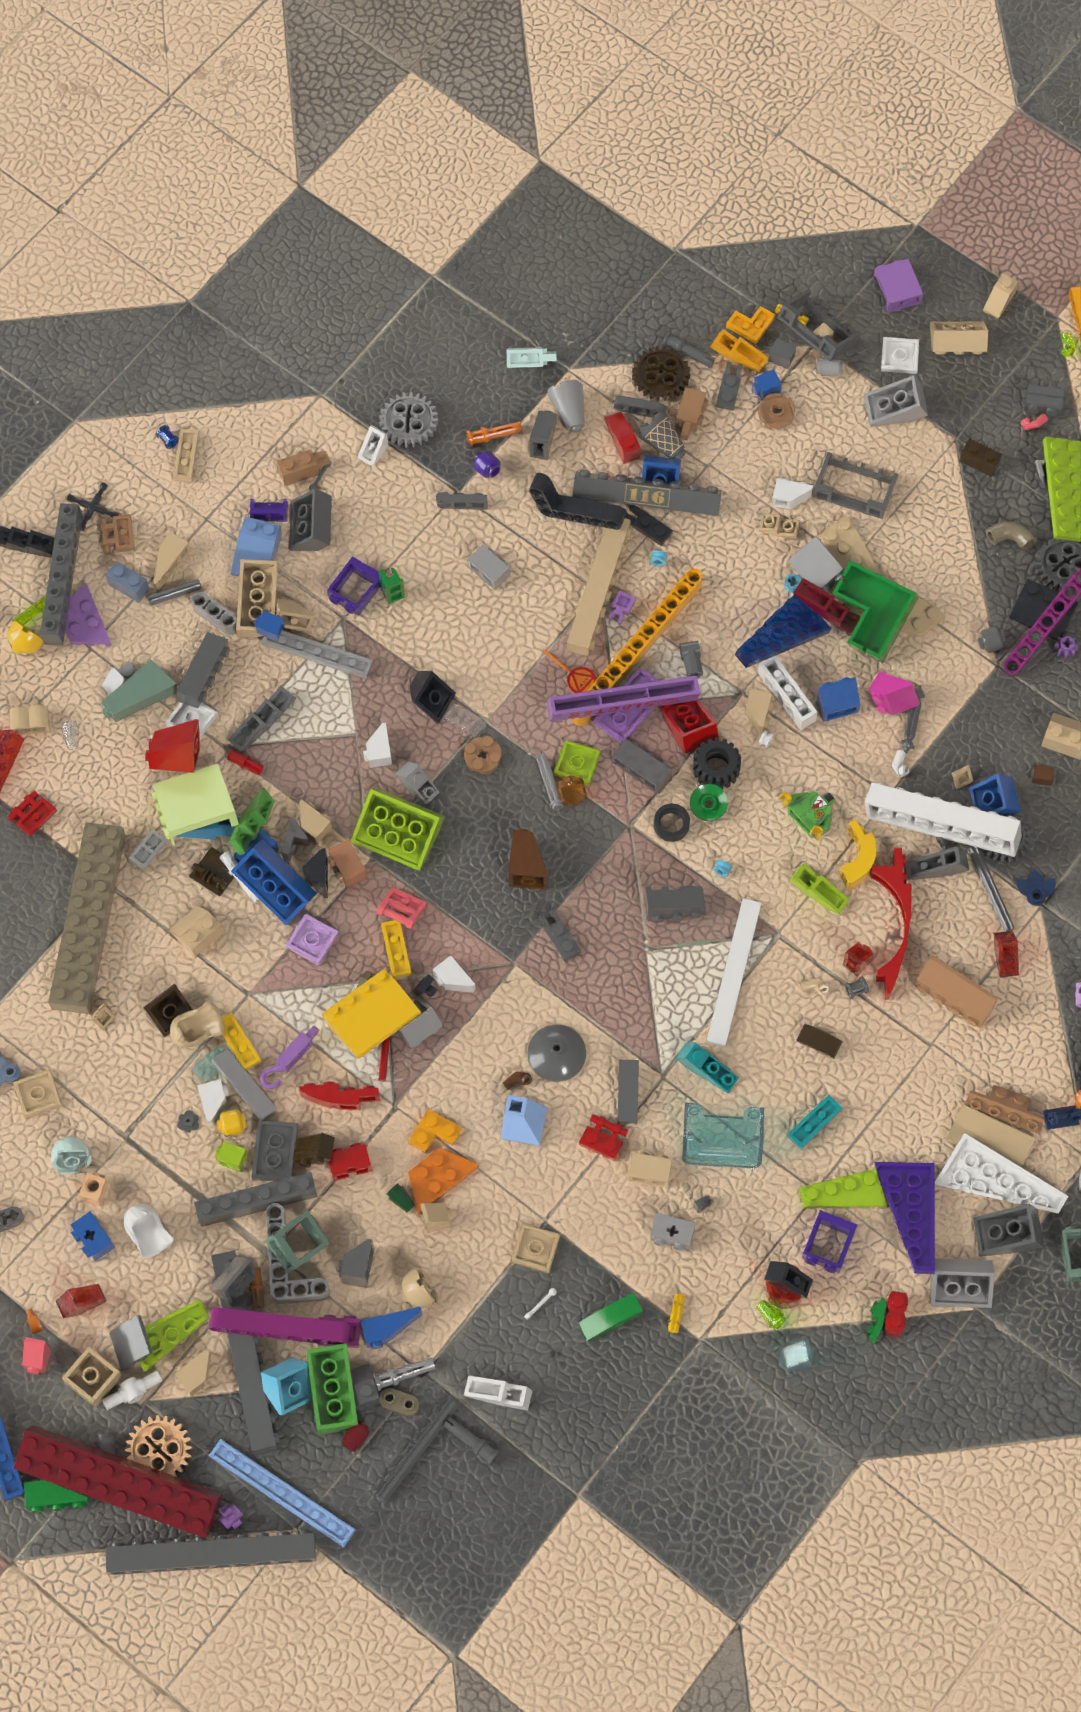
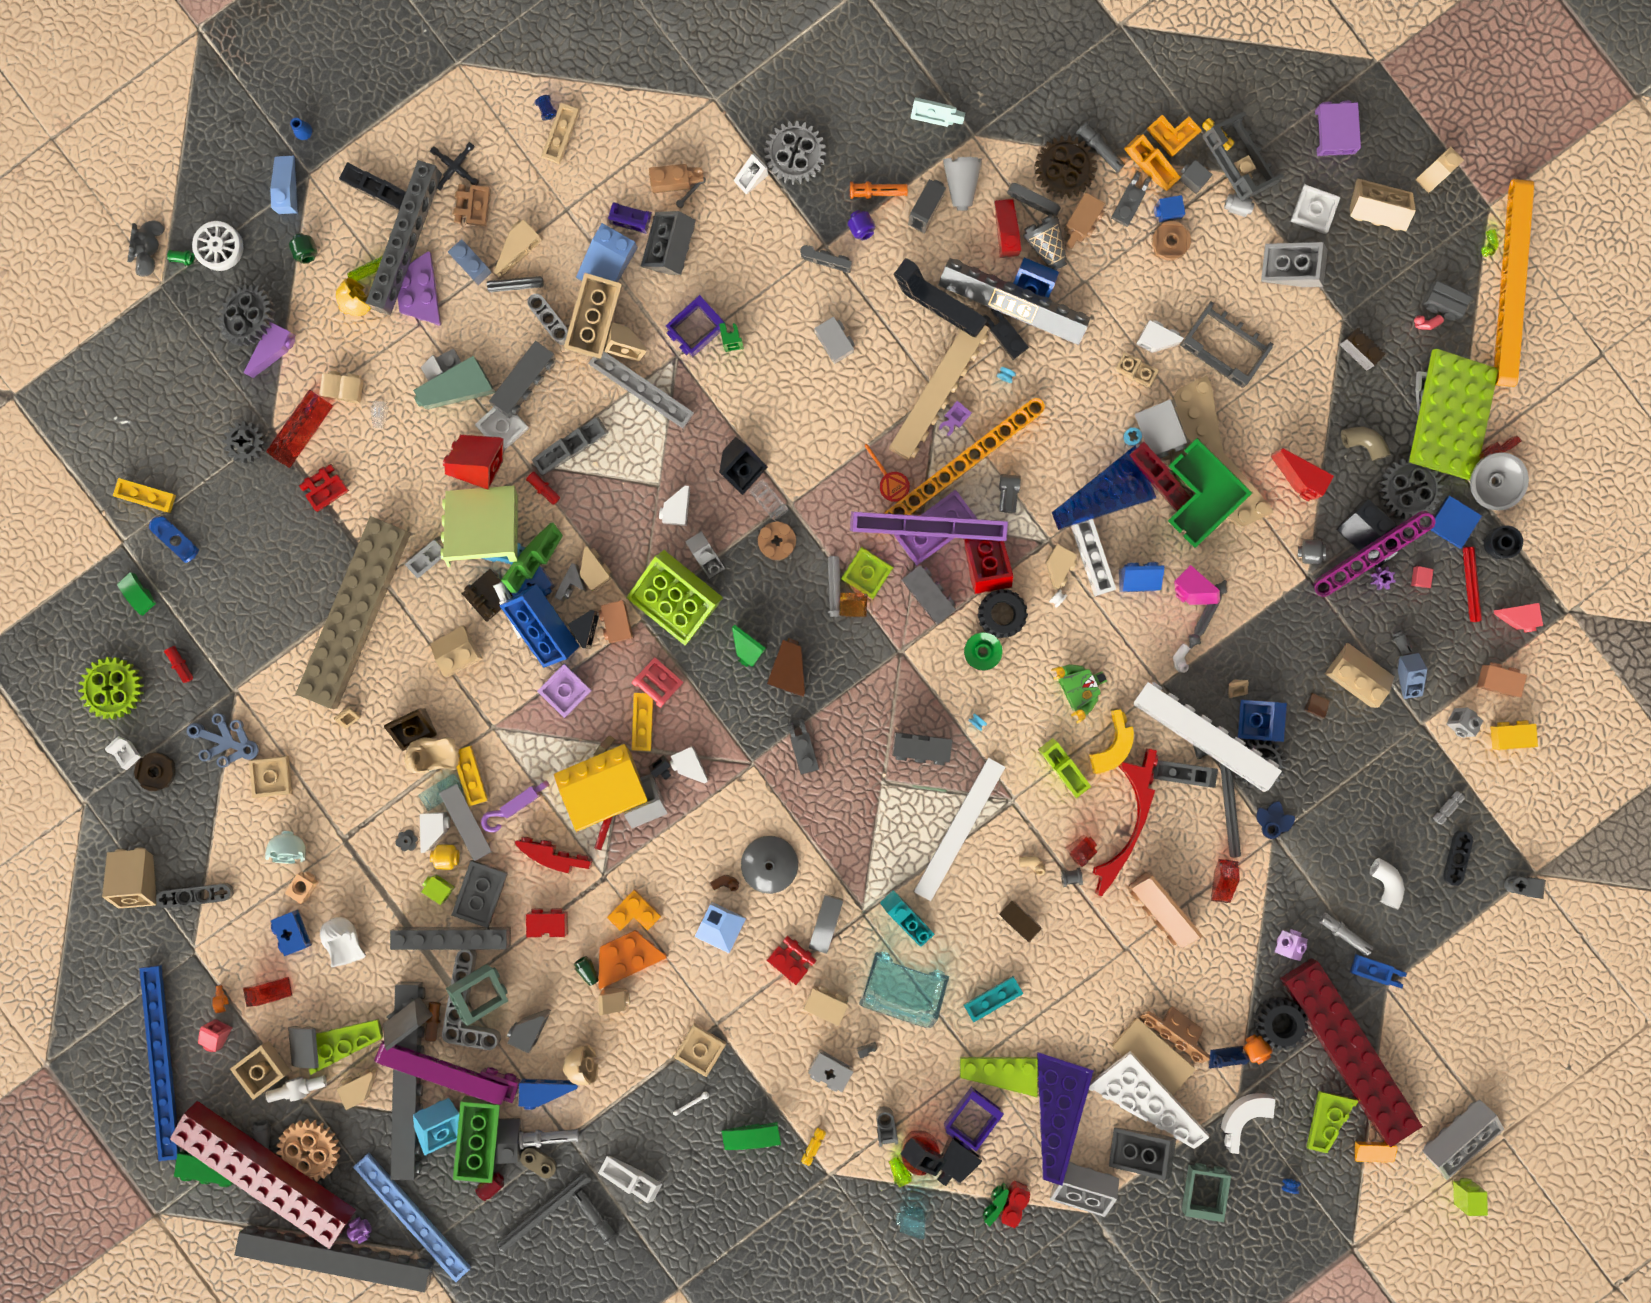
camera: 15 degrees right, 20 degrees up
blue brick [254,610,285,641] -> none
dark brown brick [293,1132,335,1167] -> none
black tyre [654,803,690,842] -> none
none -> slope [732,624,766,667]
none -> dark grey piece [876,1106,898,1147]
none -> black torso [937,1136,982,1186]
none -> red slope [1271,448,1334,501]

